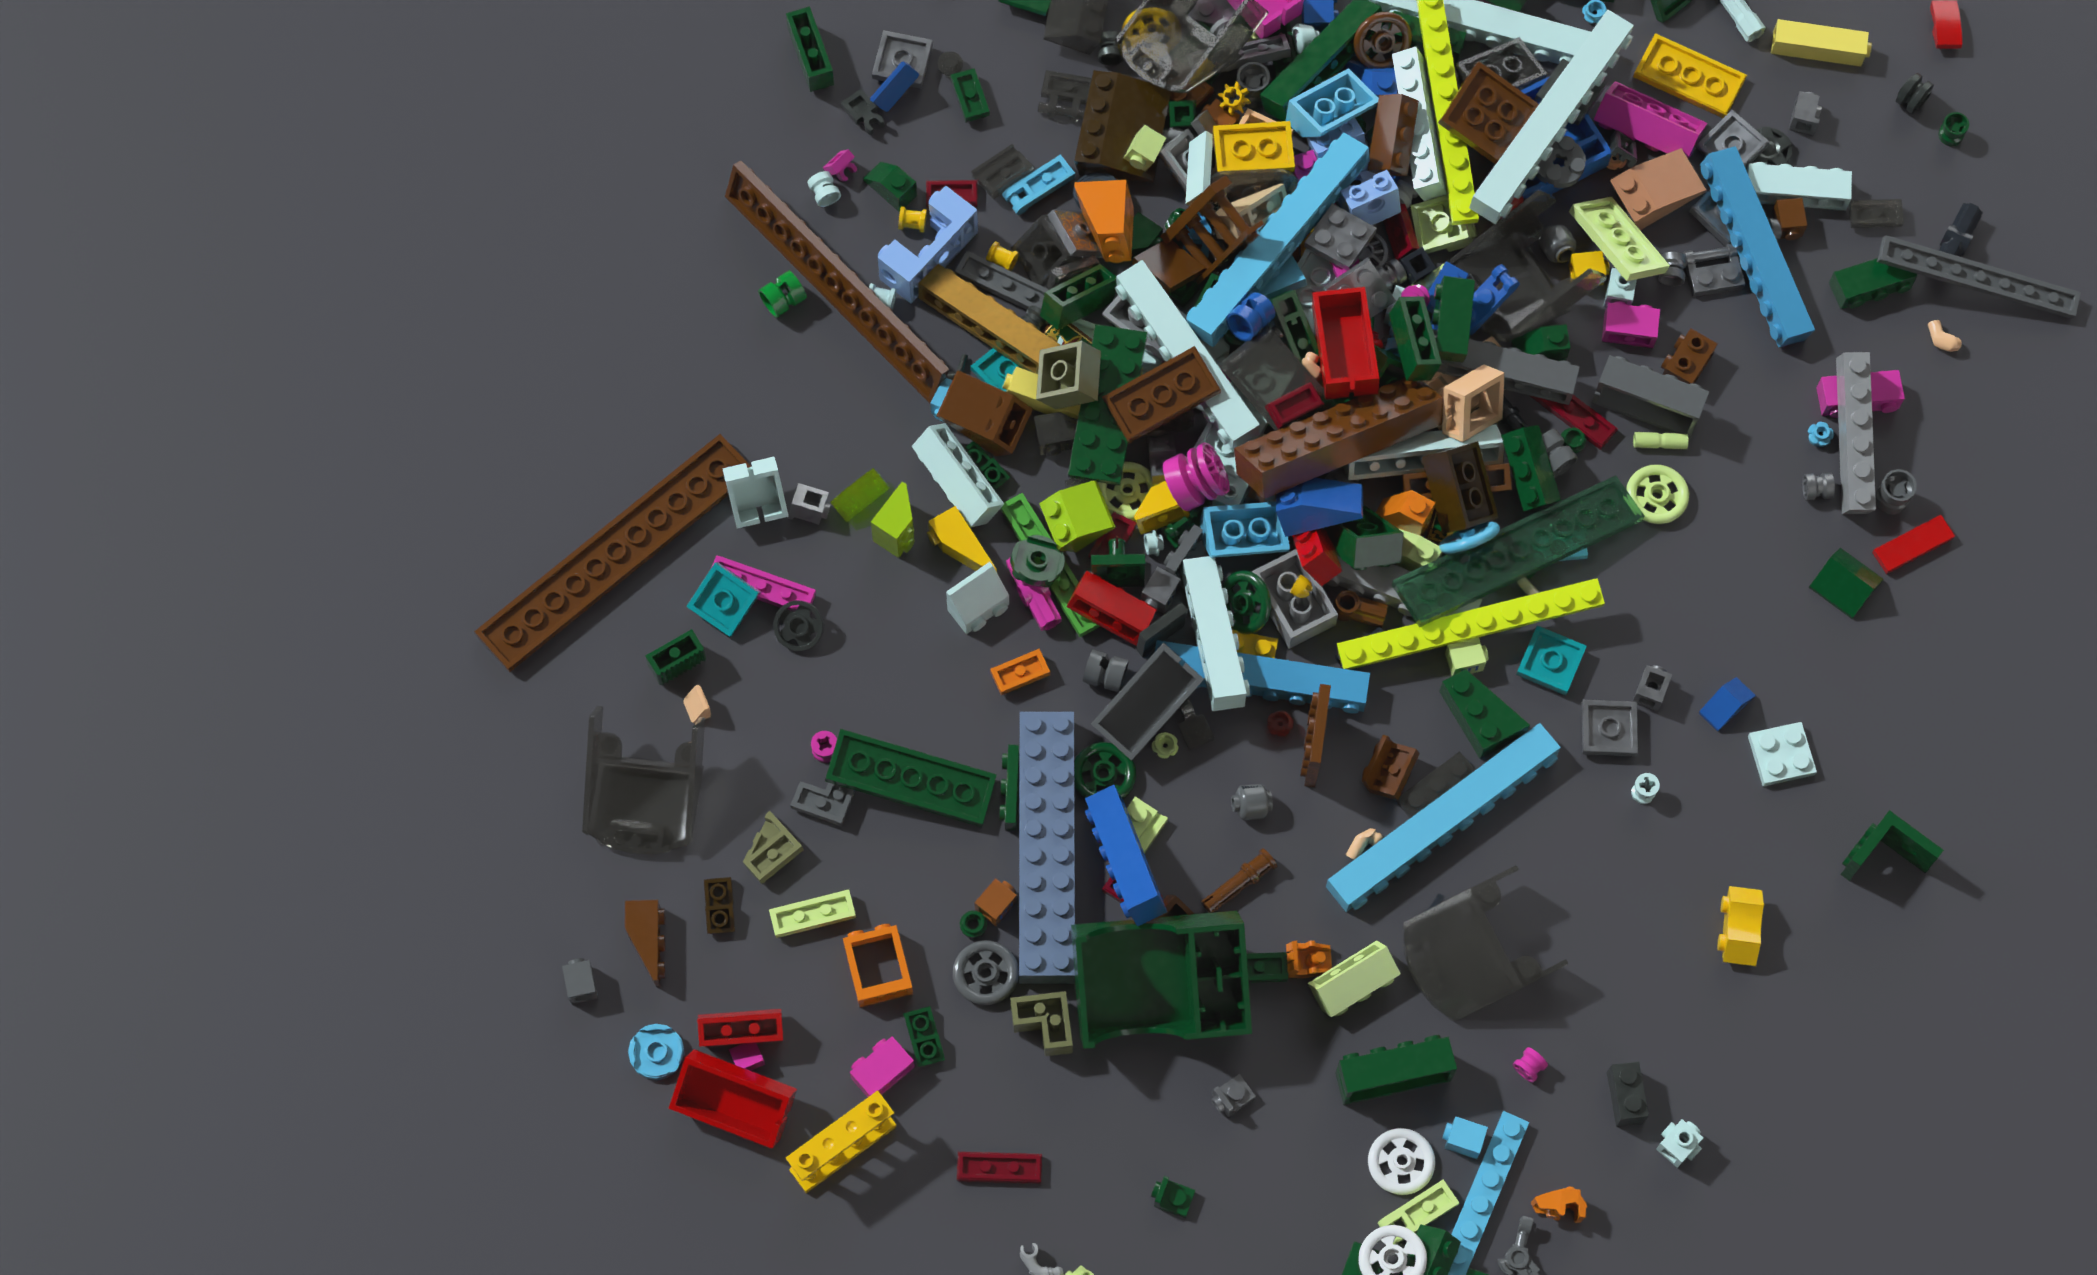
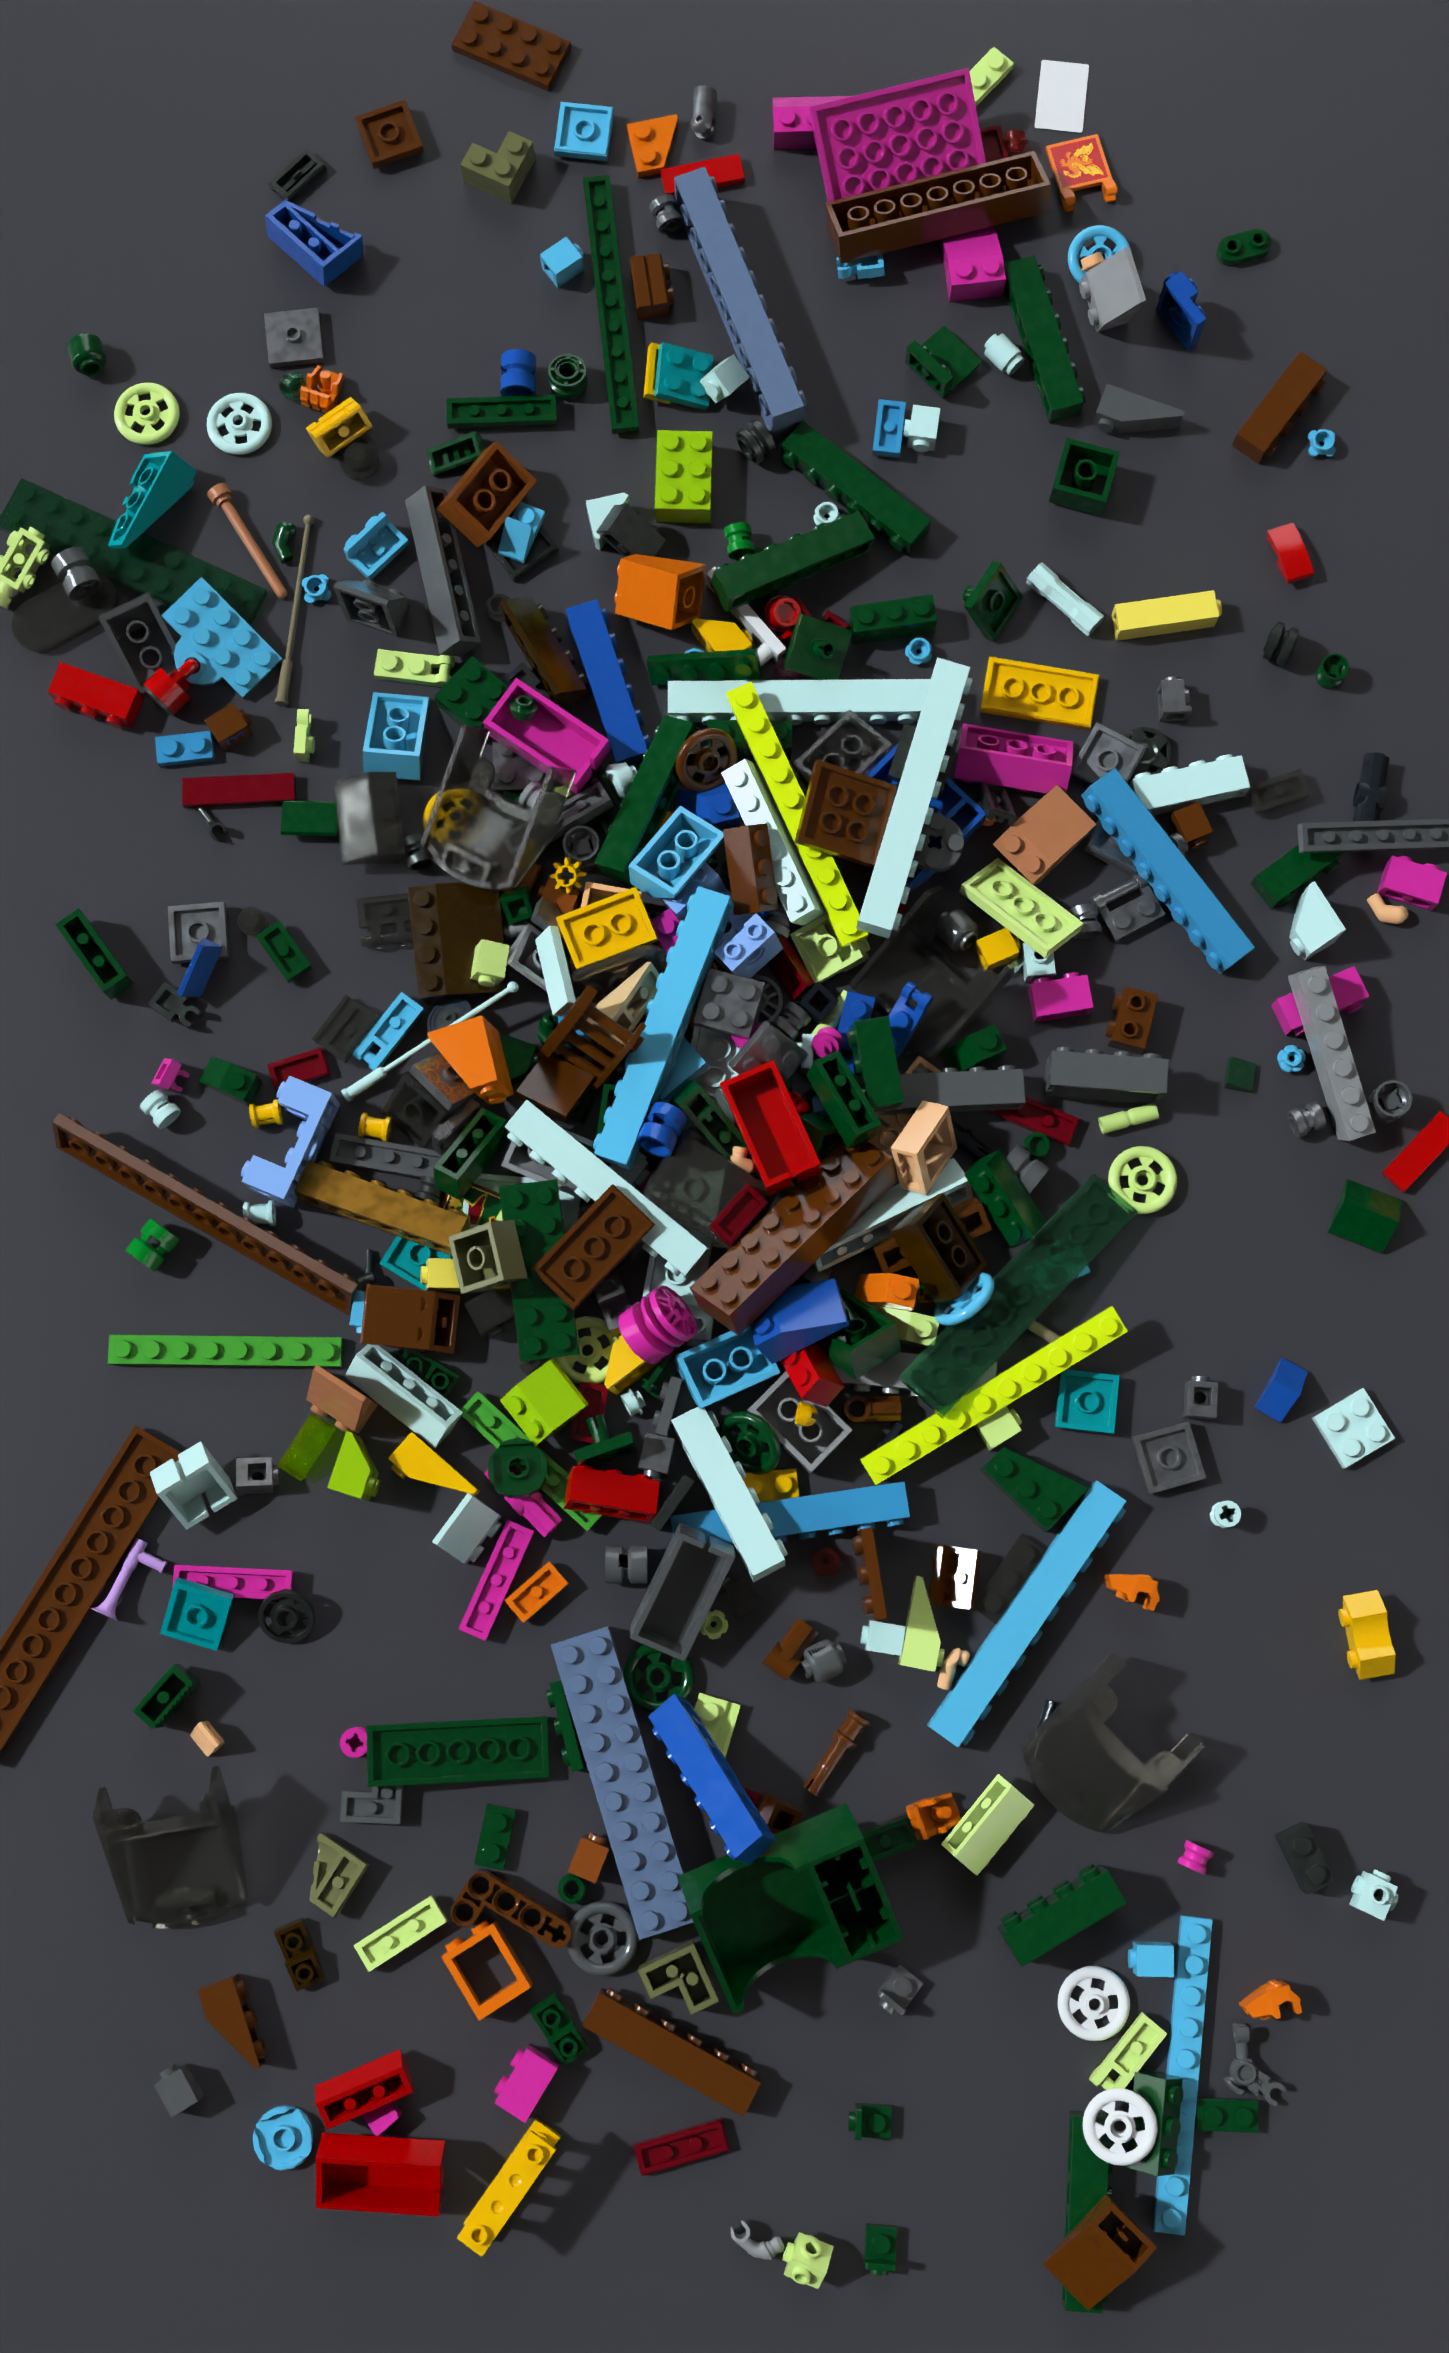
camera: 15 degrees left, 10 degrees up
none -> lavender piece [90,1538,168,1621]
none -> bright green plate [108,1335,343,1368]
none -> nougat slope [306,1365,378,1434]
none -> light aqua piece [341,981,519,1102]
none -> reddish brown beam [451,1869,572,1948]
none -> dark pink plate [459,1520,535,1641]
none -> dark green plate [474,1803,517,1871]
none -> reddish brown brick [582,1988,761,2117]
none -> reddish brown piece [762,1618,819,1681]
none -> light aqua brick [860,1620,906,1656]
none -> yellowish green slope [898,1576,945,1672]
none -> orange hand [1105,1574,1160,1612]
none -> dark green slope [1223,1056,1256,1092]
none -> light aqua slope [1289,881,1346,961]
none -> dark pink brick [1377,855,1447,911]

